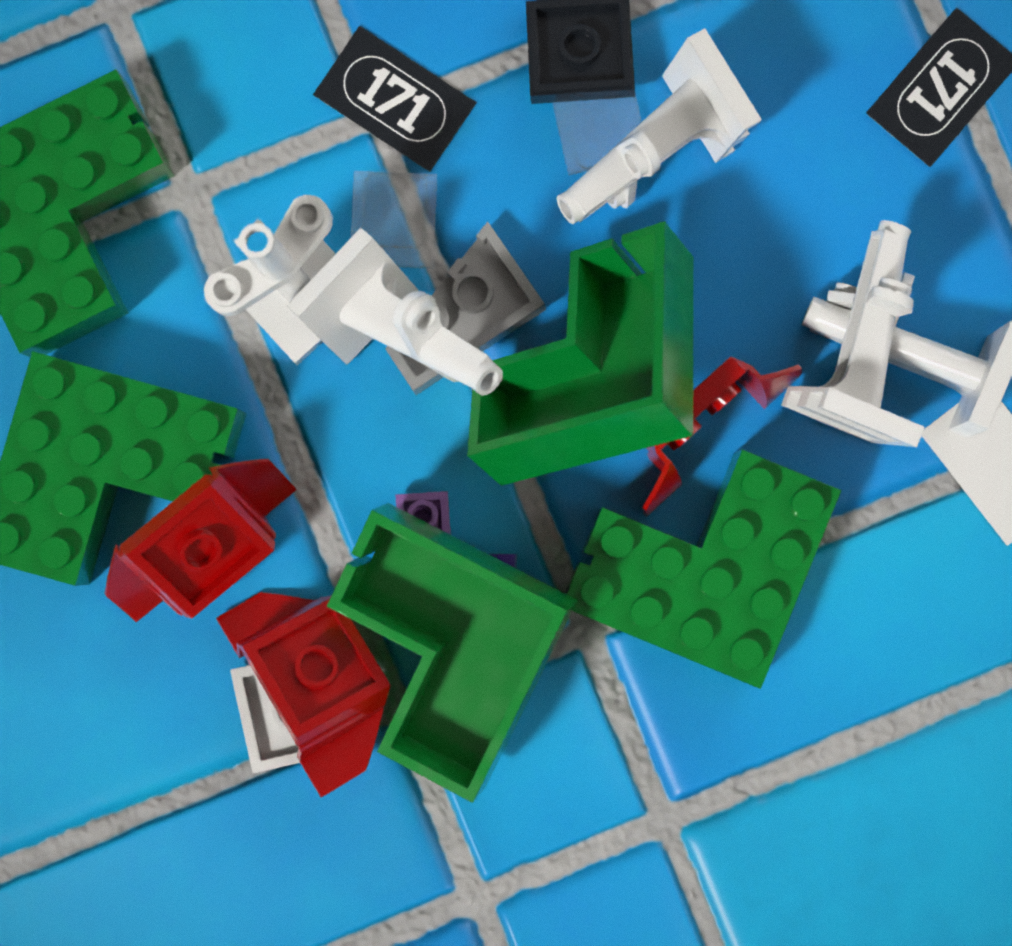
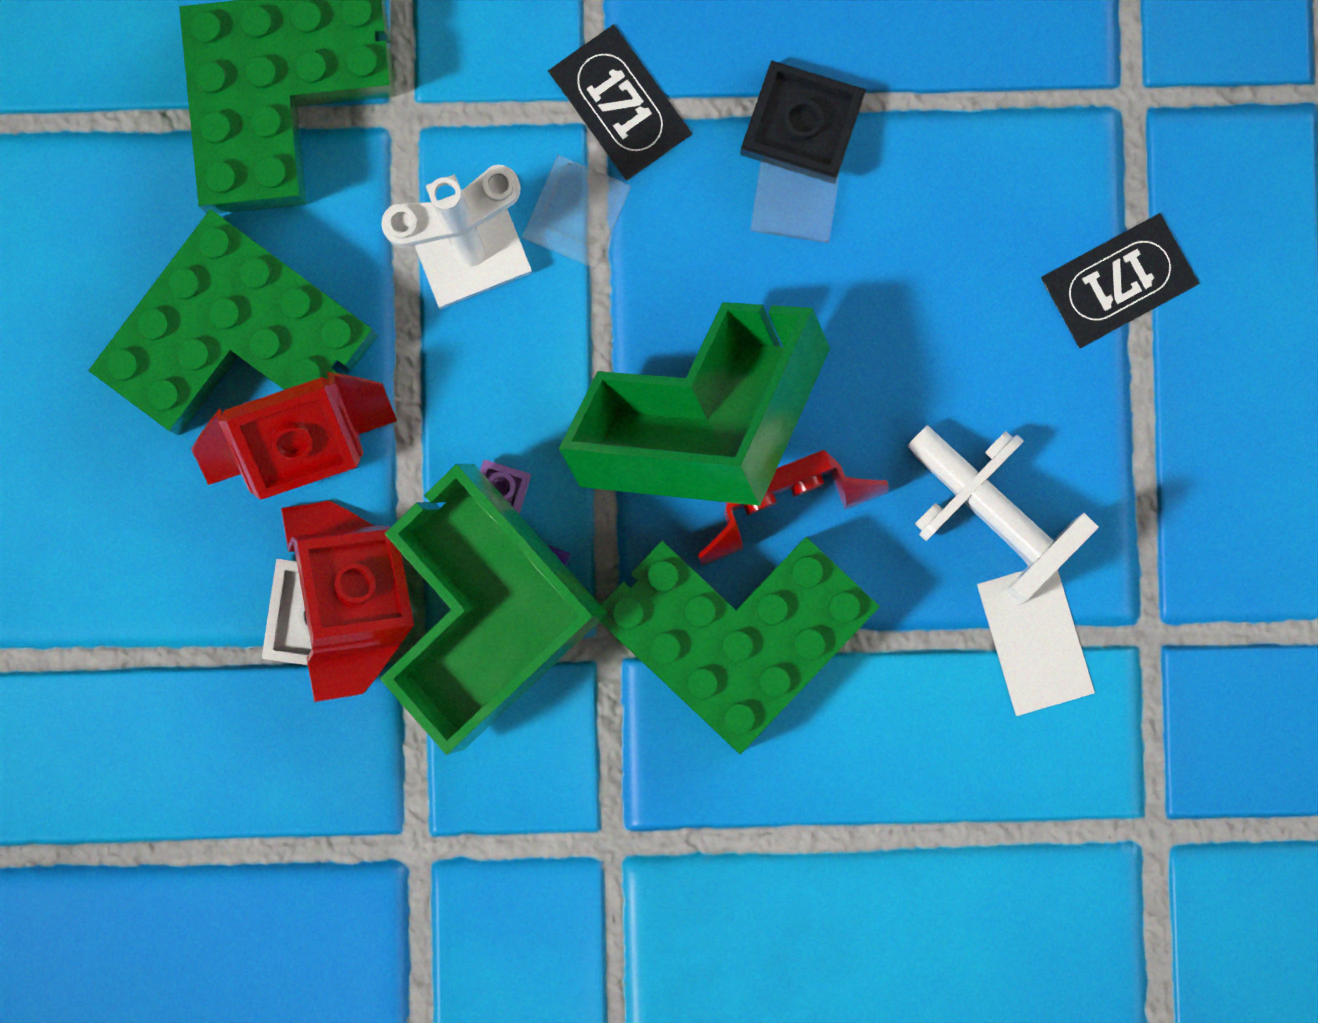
camera: 20 degrees right, 0 degrees up
white piece [286,228,503,395] -> none
light grey wing [385,222,546,395] -> none
white piece [557,28,762,224] -> none
white piece [781,220,924,447] -> none

